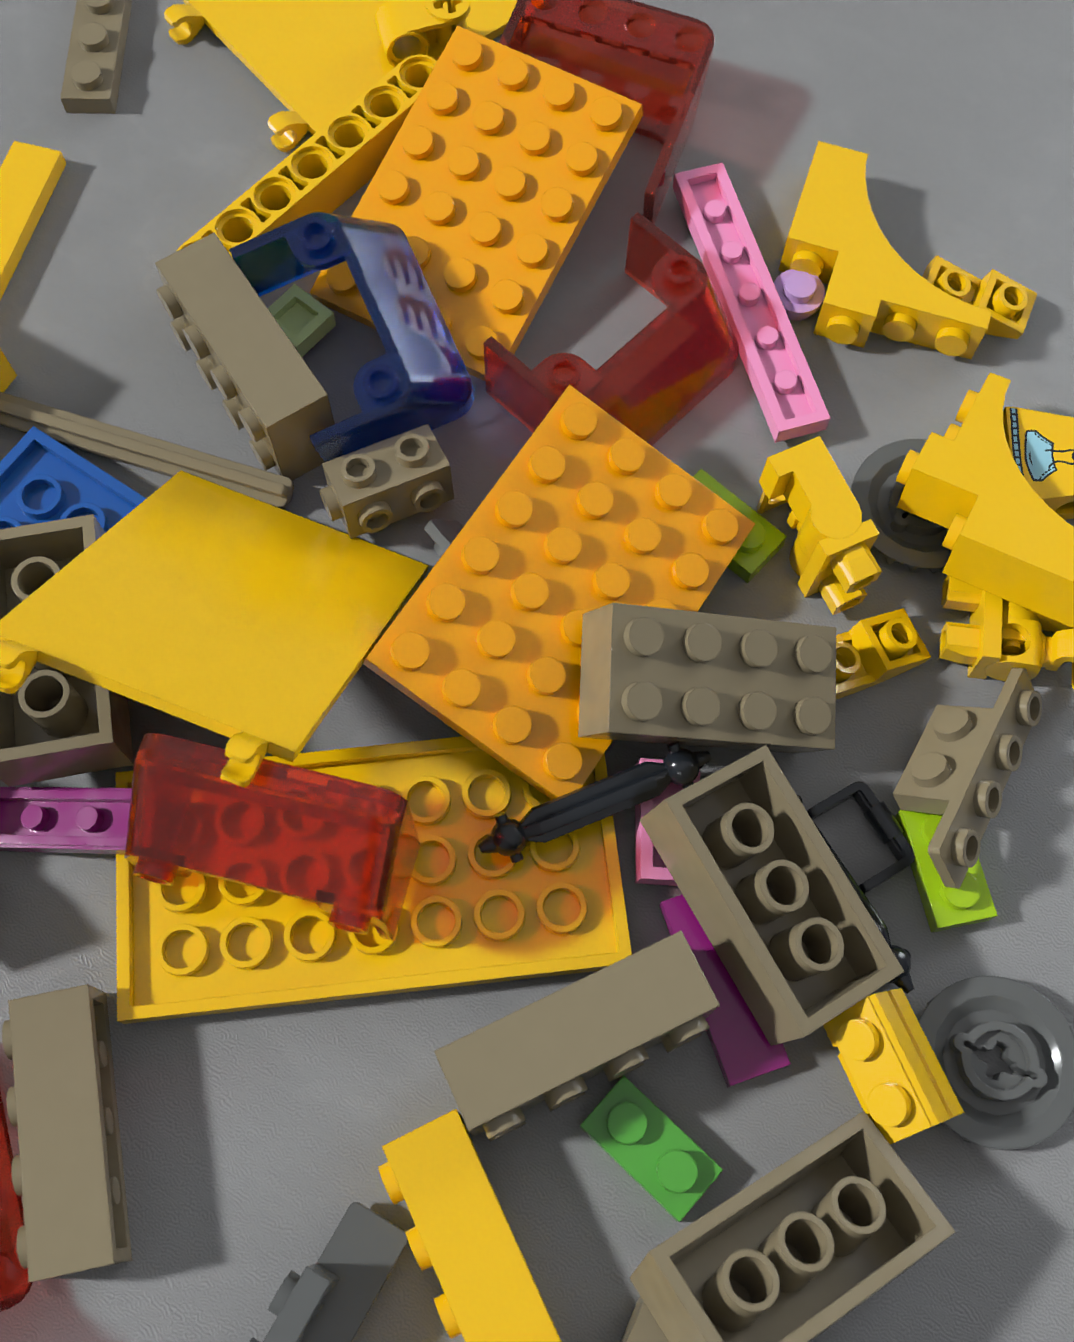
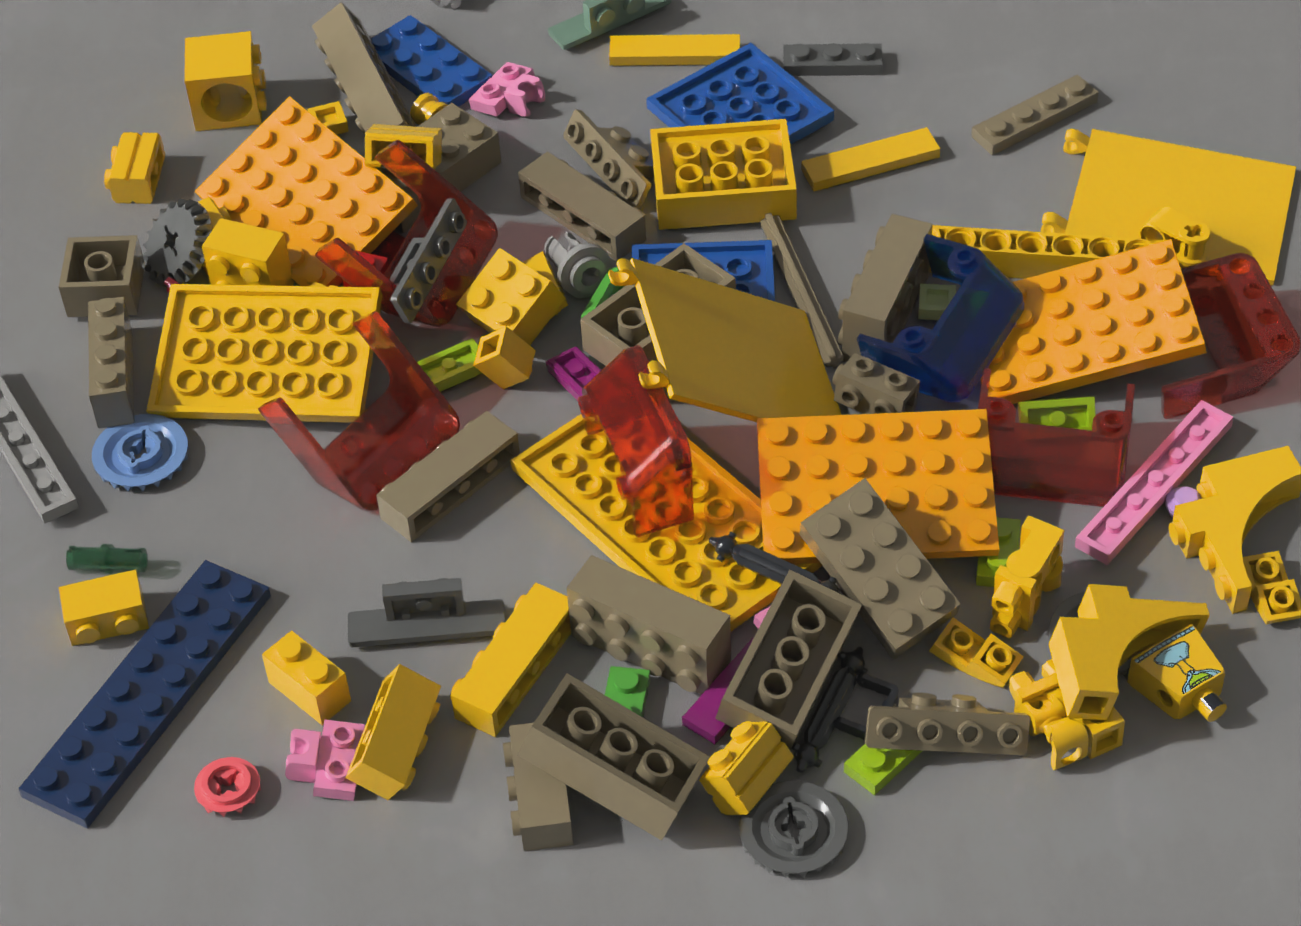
camera: 60 degrees right, 20 degrees down
none -> lime plate [1018,396,1097,440]

